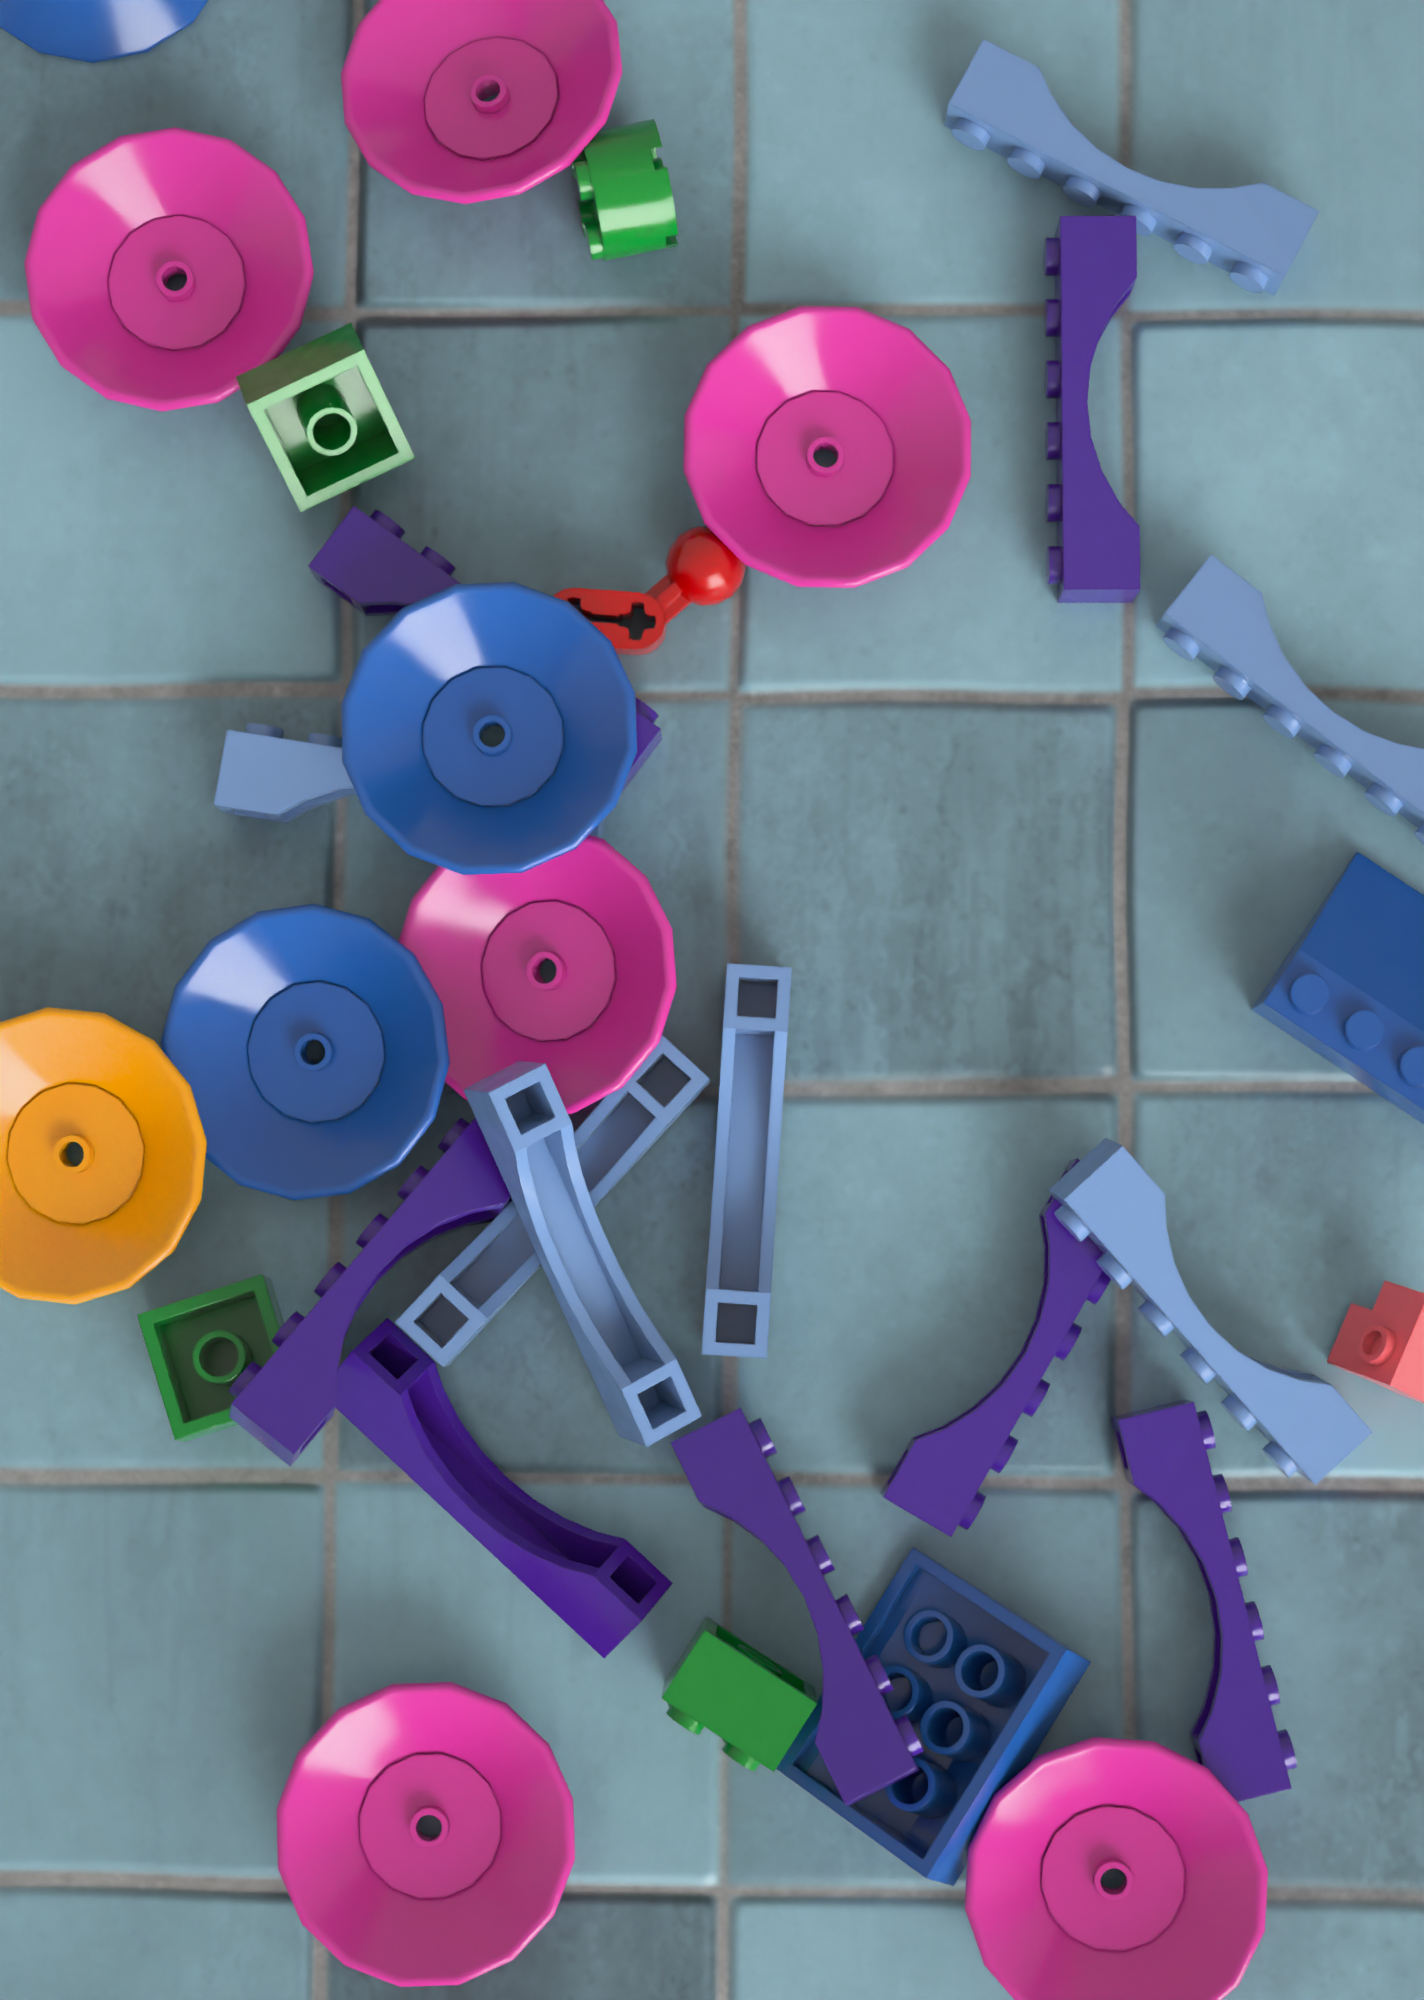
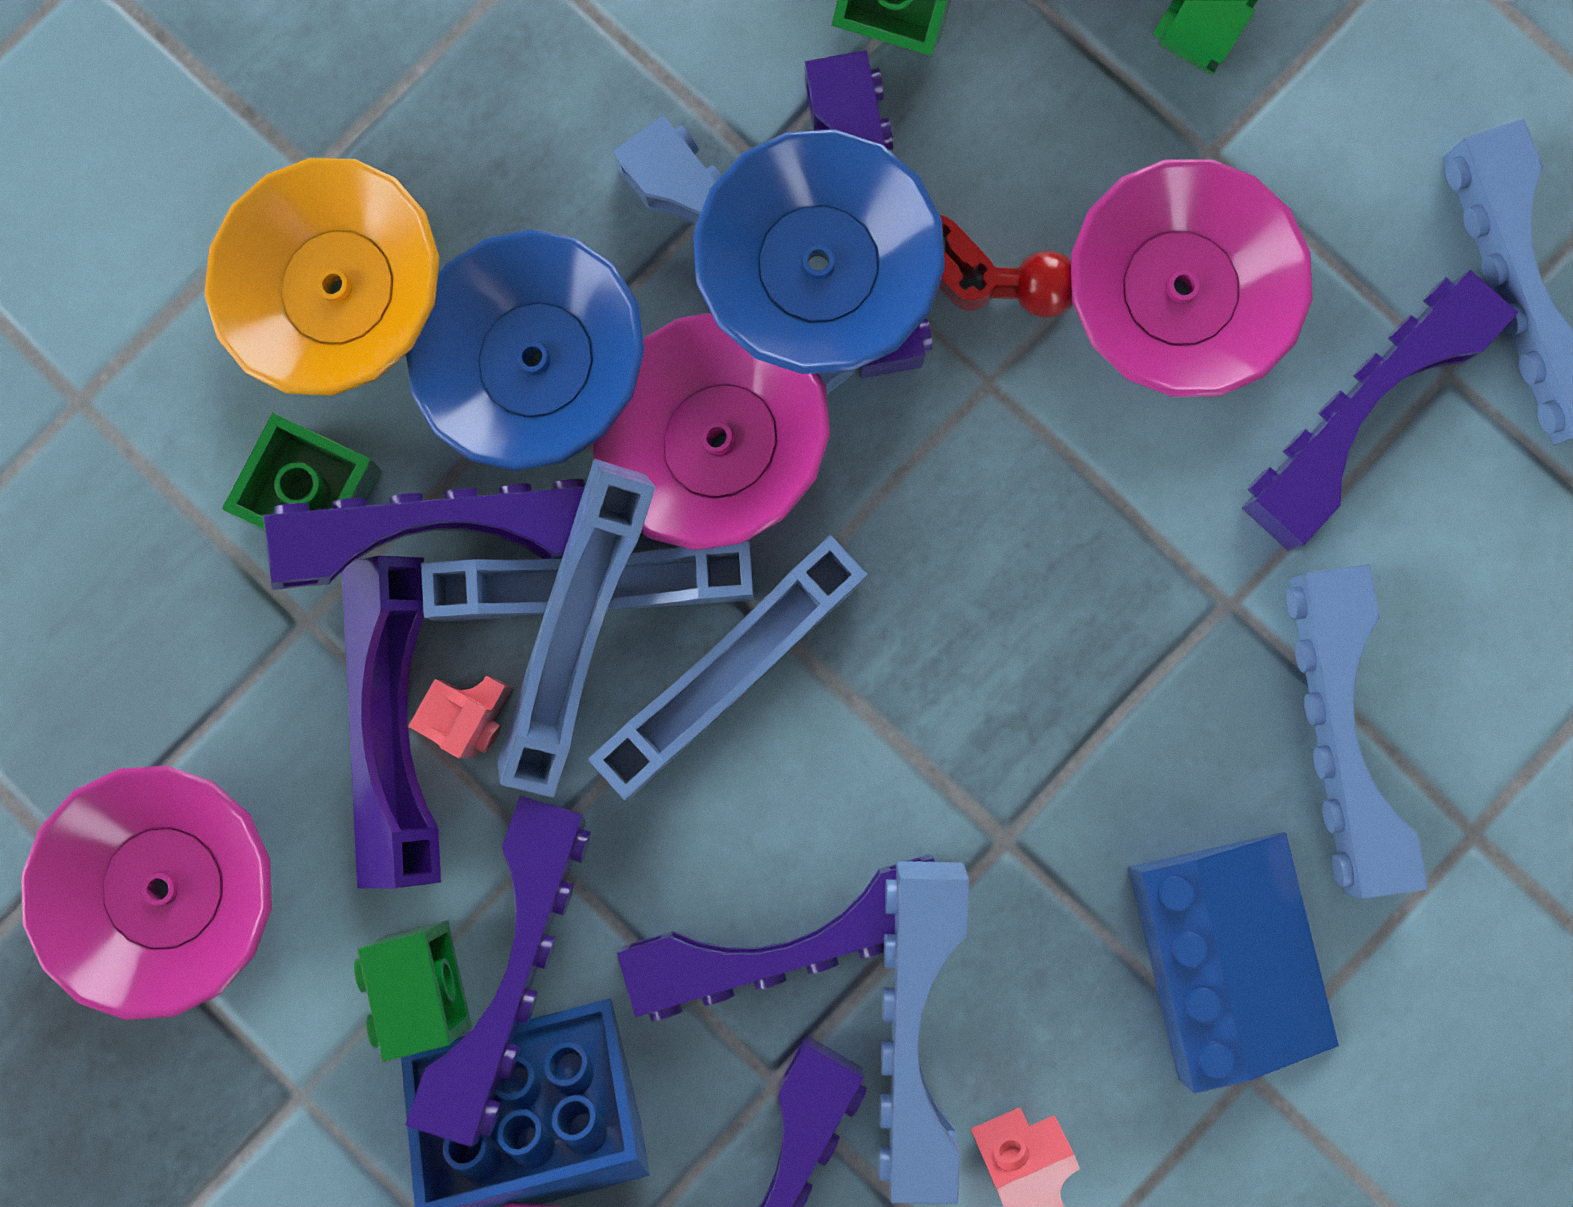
camera: 40 degrees right, 0 degrees up
none -> coral brick [408,676,514,758]

